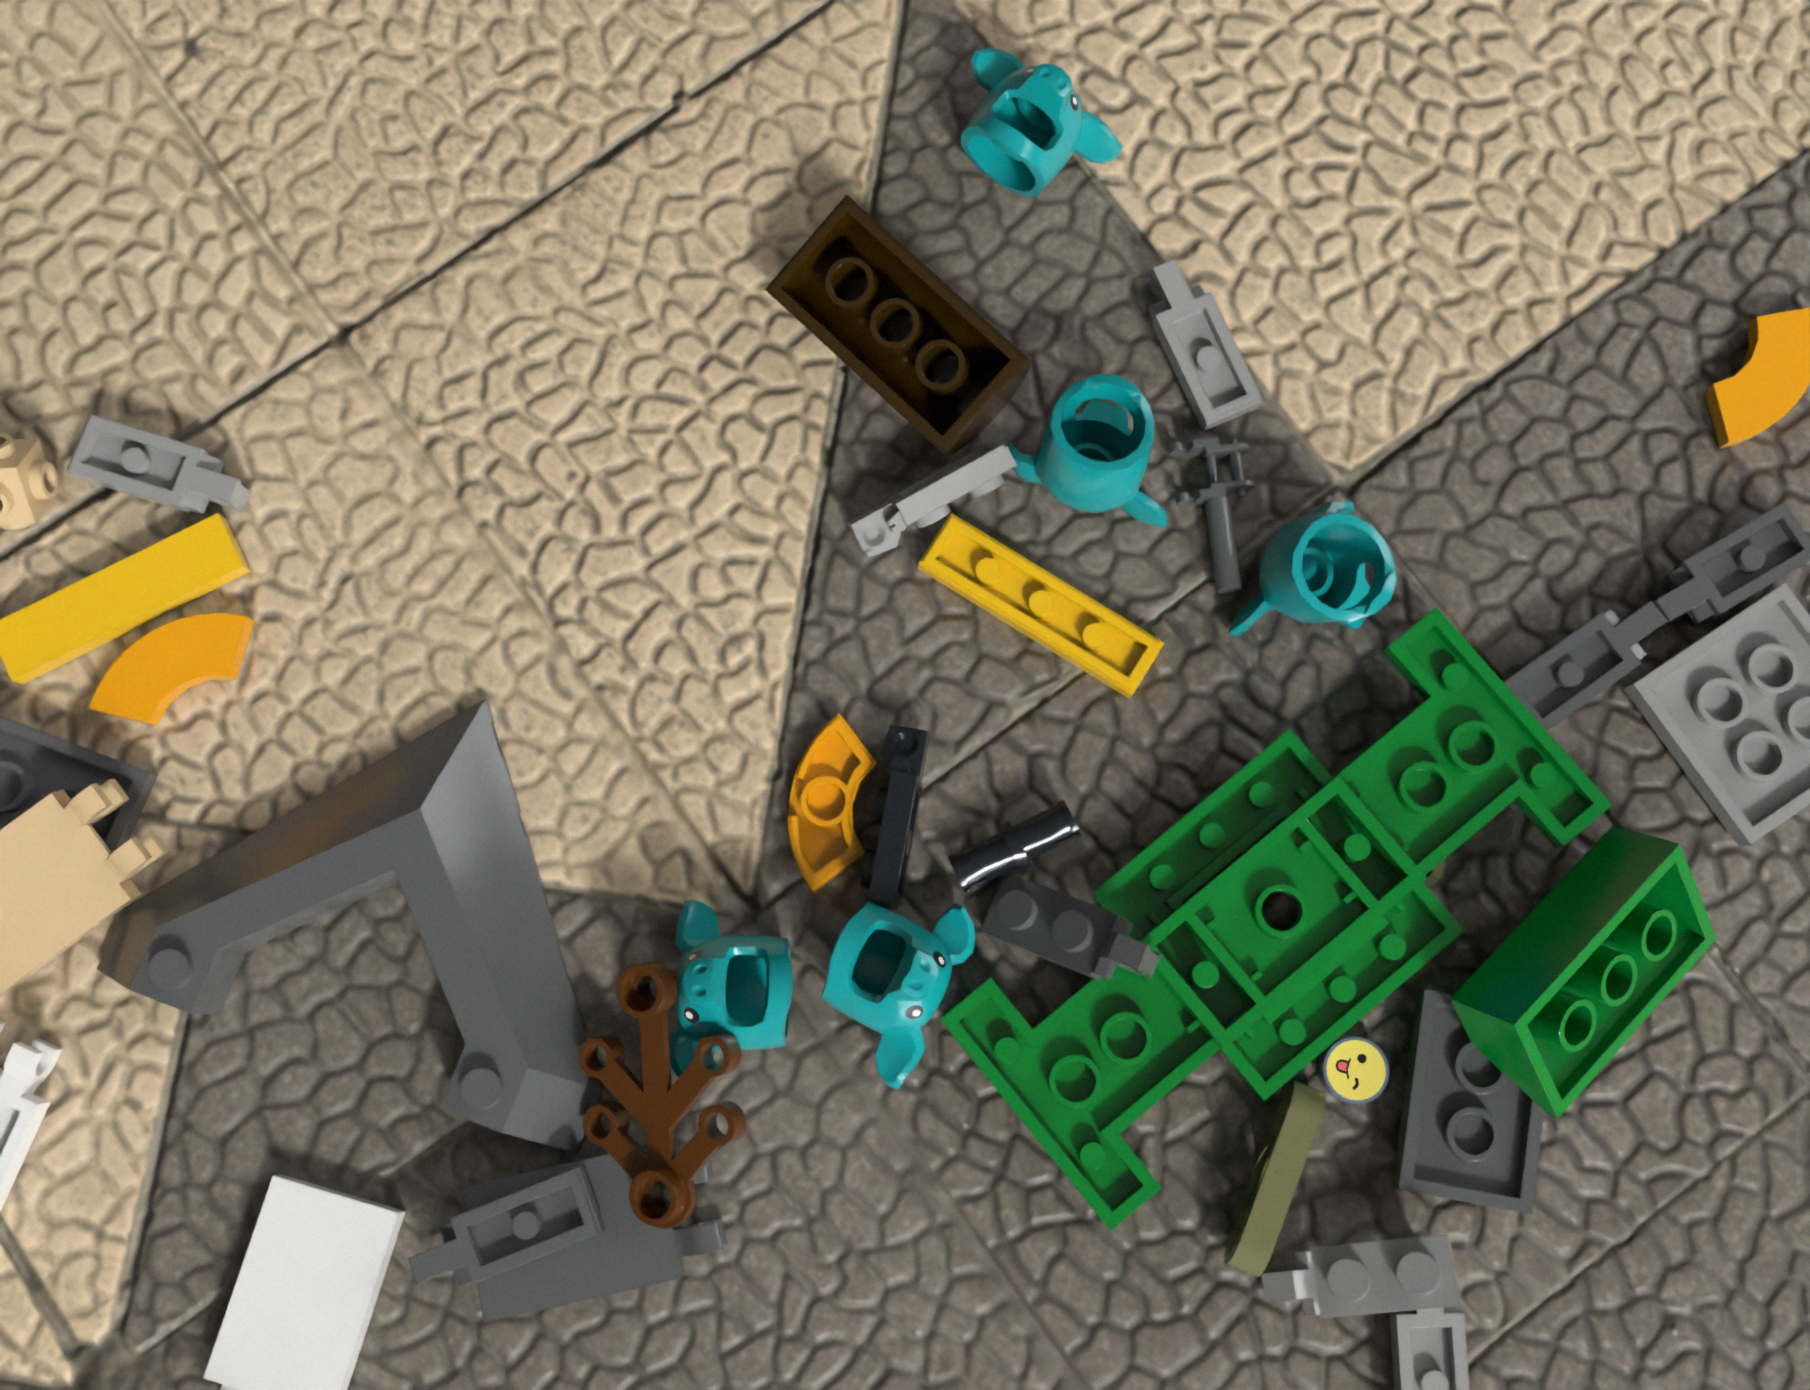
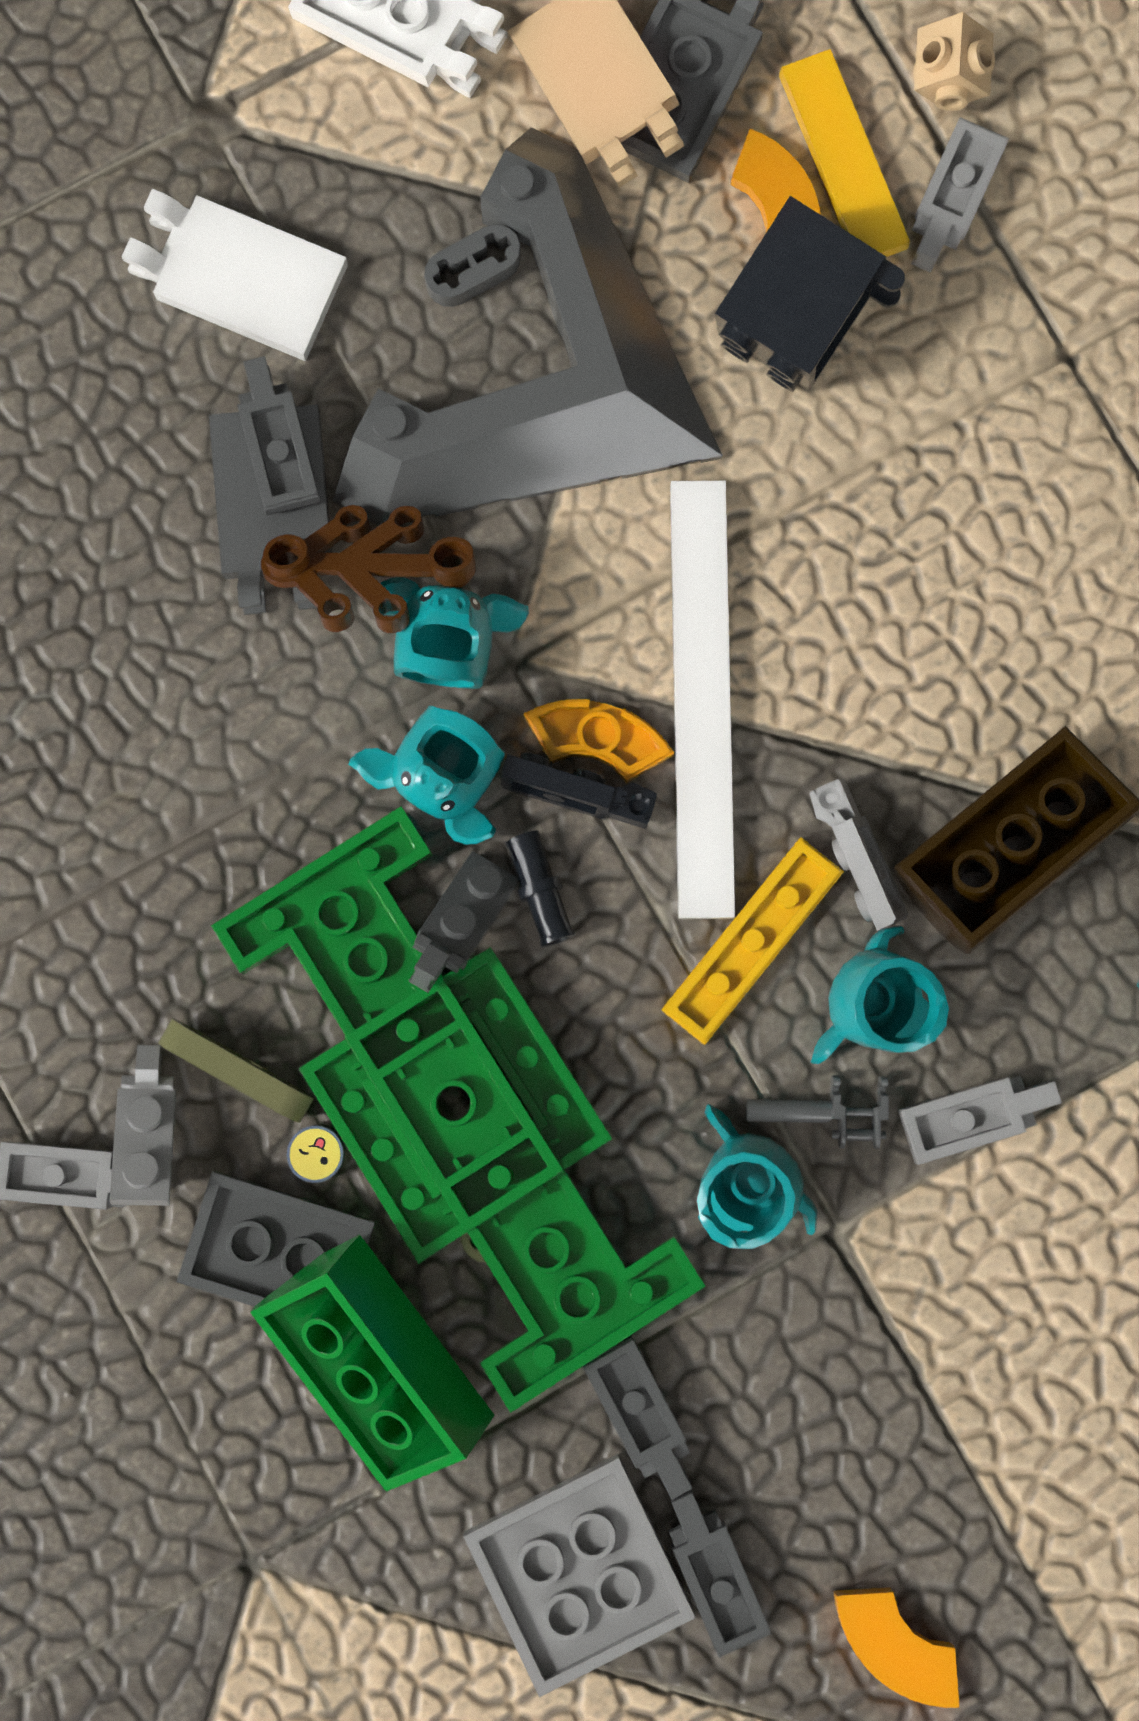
camera: 95 degrees right, 5 degrees up
none -> dark grey beam [424,224,521,307]
none -> white tile [670,480,735,919]
none -> black container [715,196,905,393]

